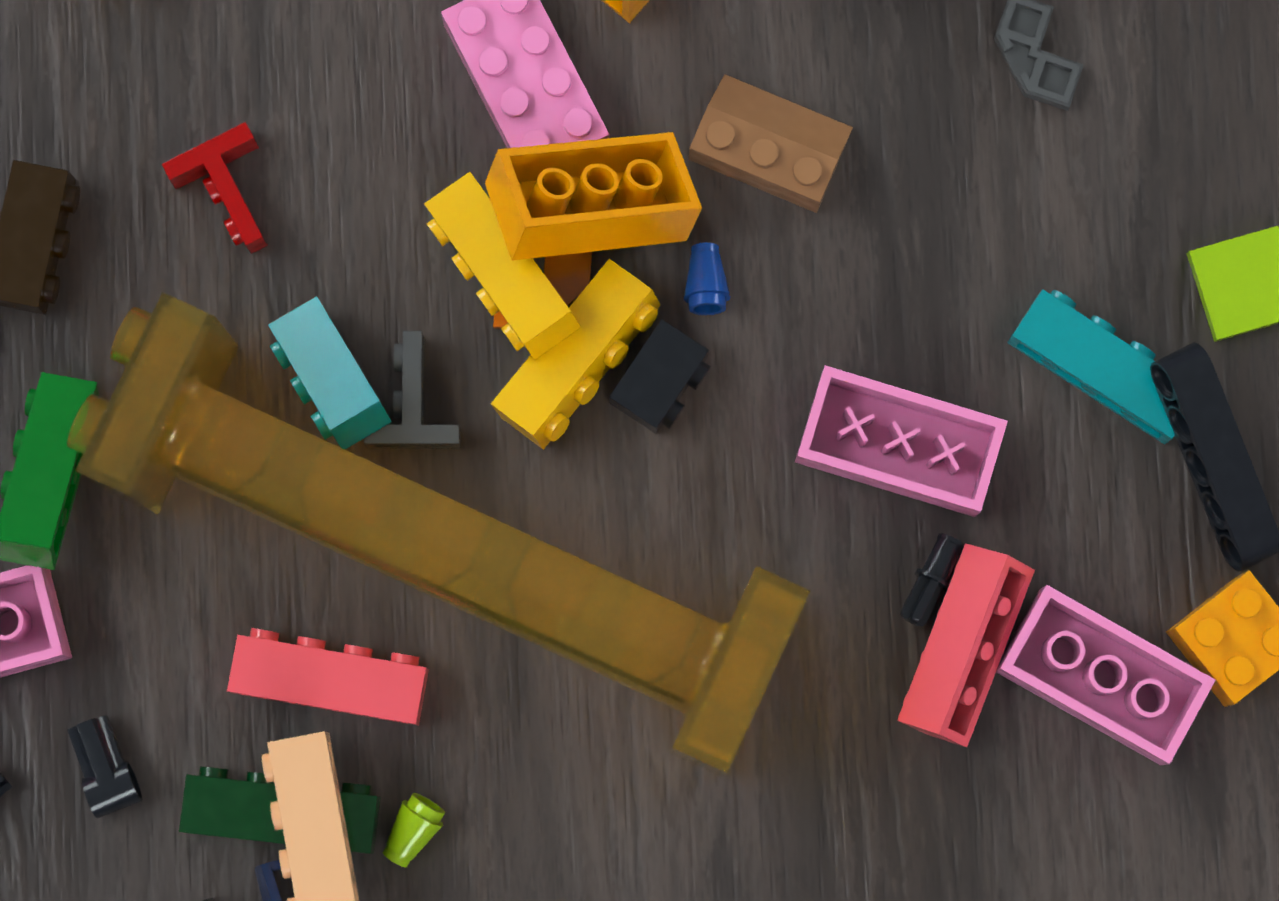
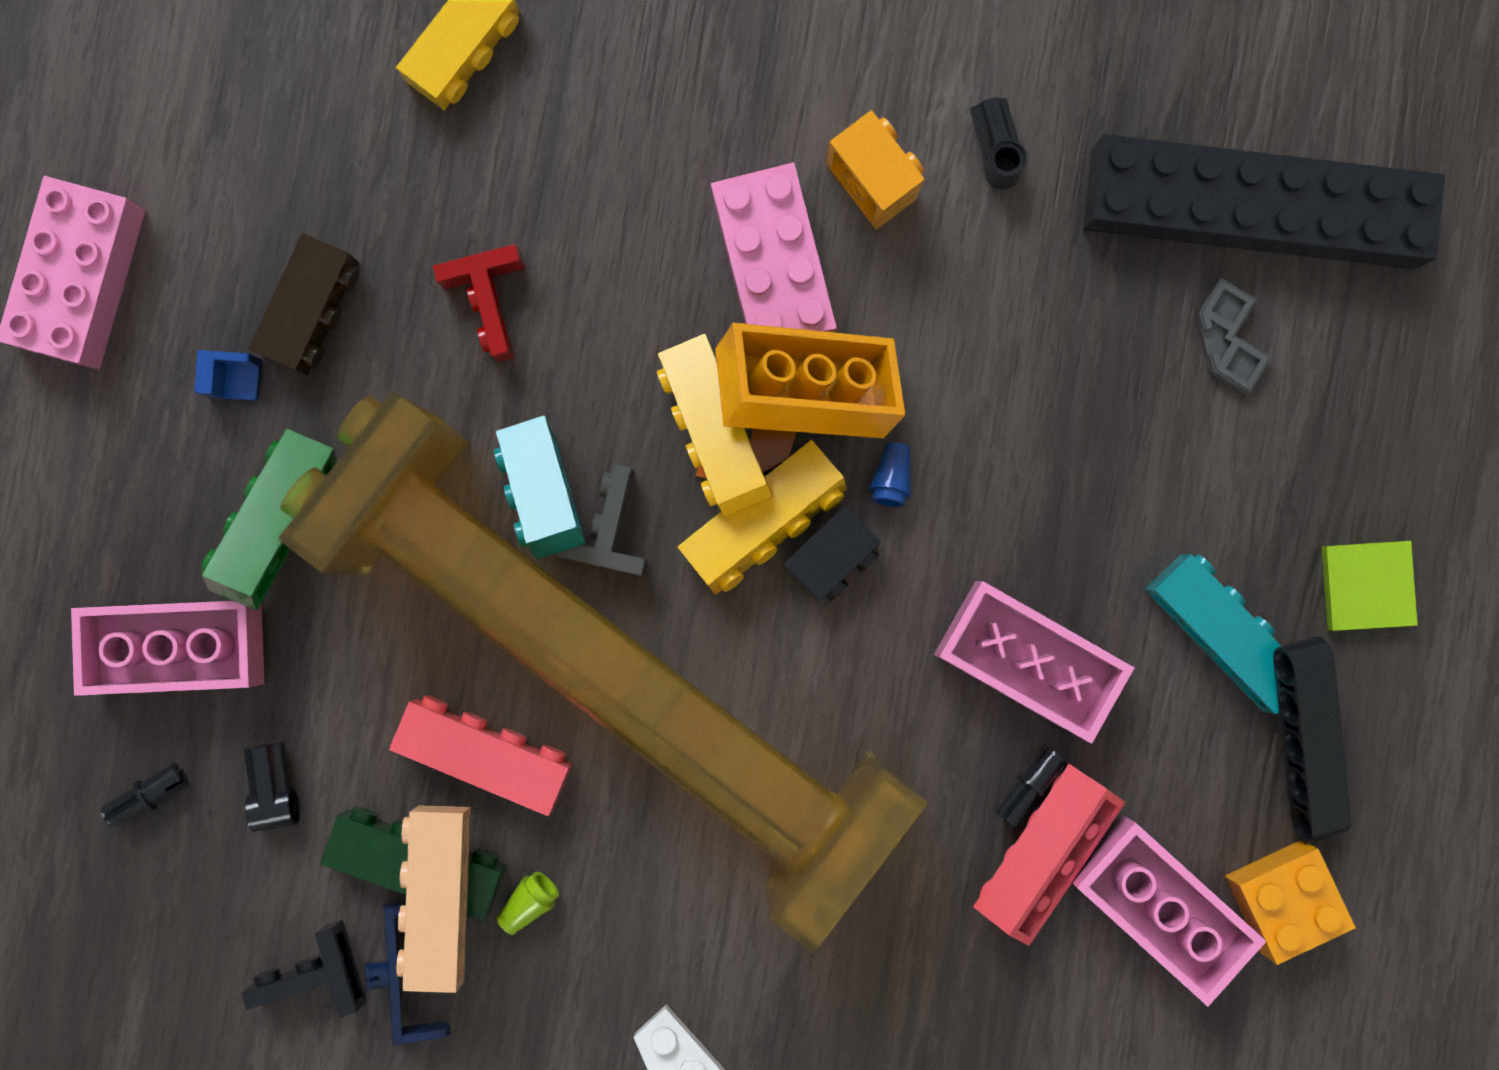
camera: 15 degrees right, 5 degrees up
medium nougat slope [688,74,853,213] -> none

